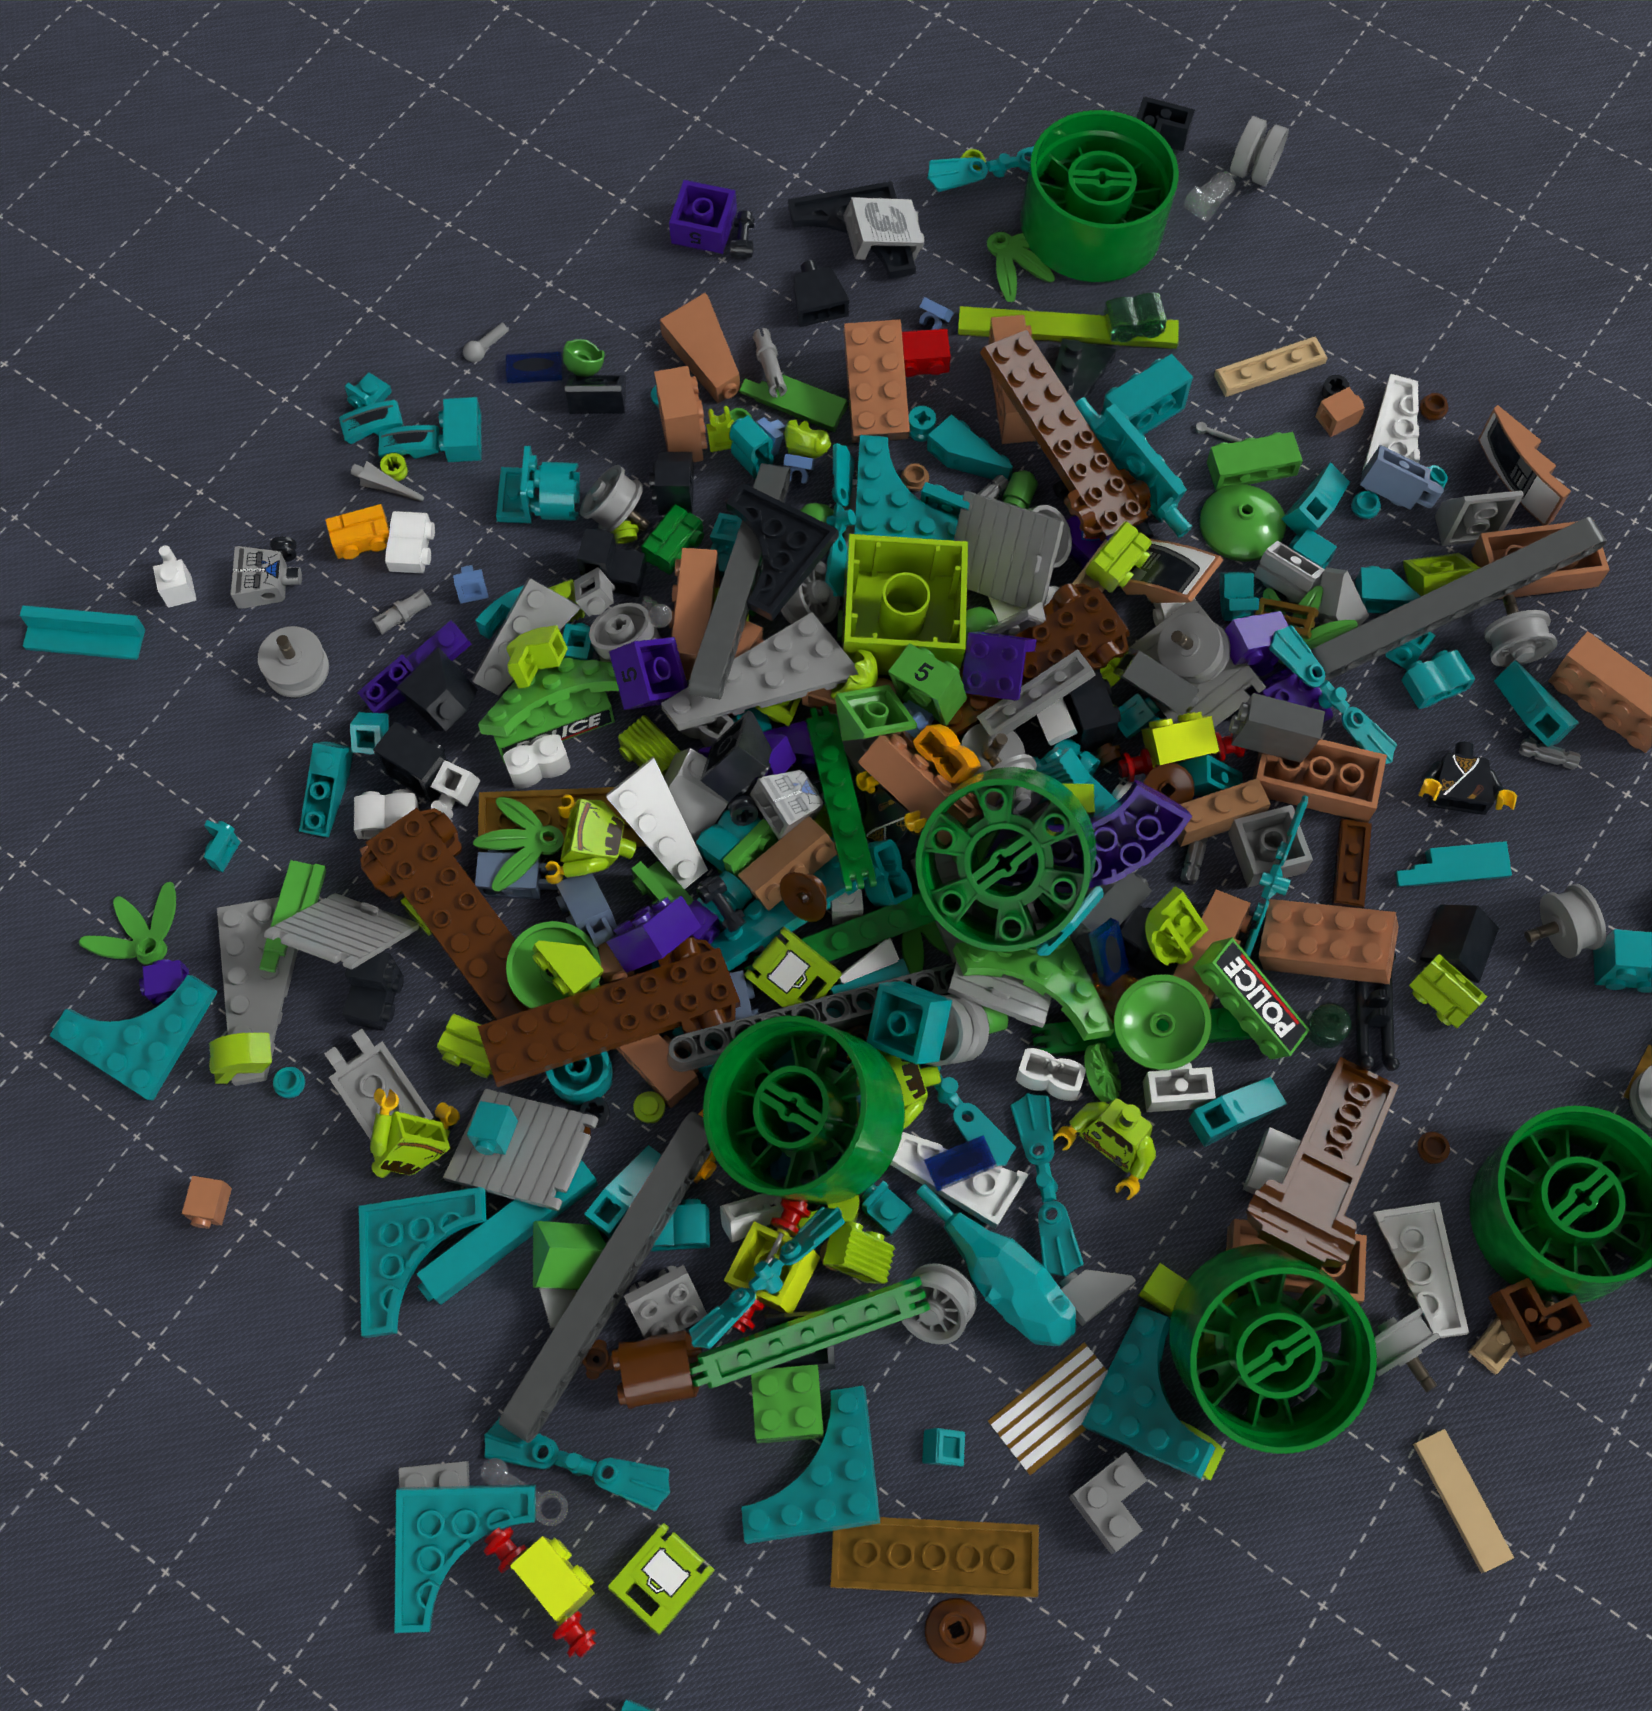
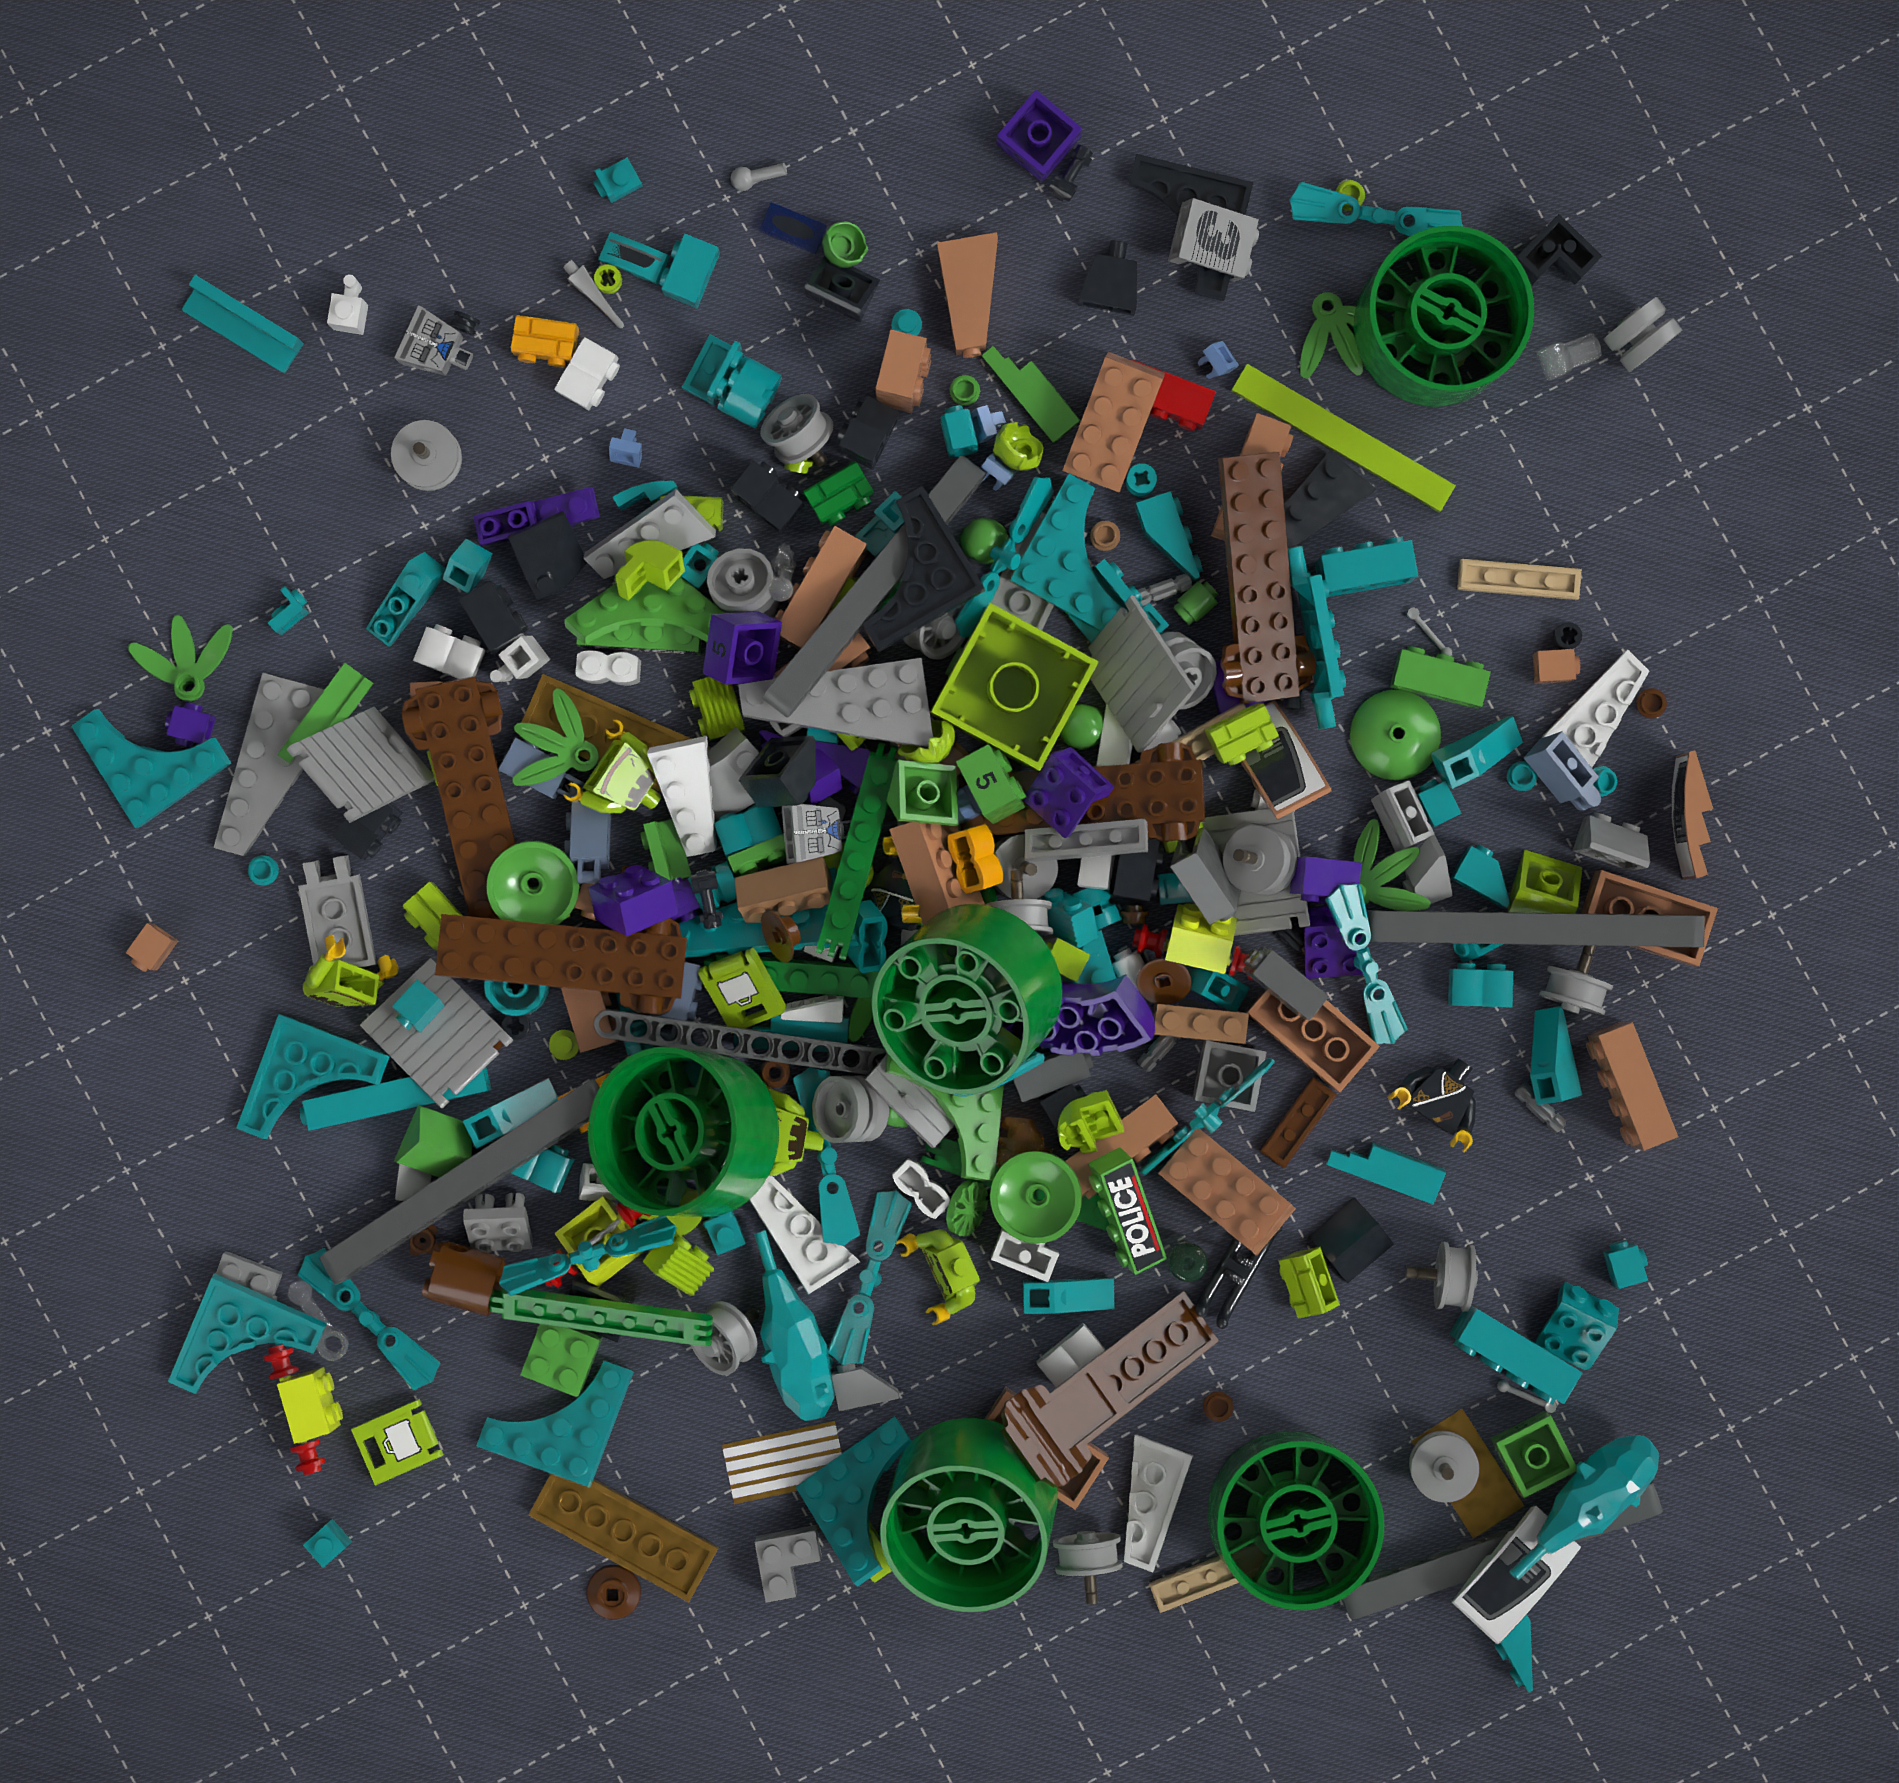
camera: 20 degrees right, 20 degrees up
lime brick [209,1033,272,1084] -> none
teal slope [339,400,403,444] -> none
light grey pin [372,589,432,634] -> none
lime slope [532,940,604,996] -> none
light grey brick [574,567,615,617] -> none
lime plate [706,406,734,452] -> none
black bush [728,796,758,826] -> none
light grey pin [753,328,787,397] -> none
teal brick [867,981,953,1065] -> none
teal slope [922,1428,965,1467] -> none
clear blue tile [924,1135,997,1192] -> none
light grey slope [984,602,1046,636] -> none
clear blue tile [1088,918,1130,987] -> none
clear green brick [1104,293,1167,343] -> none
lime brick [1138,1263,1187,1318] -> none
teal brick [1220,572,1259,621] -> none
pearl gold tile [1255,598,1319,639] -> none
tan tile [1413,1429,1514,1573] -> none
reddish brown brick [1488,1277,1592,1358] -> none

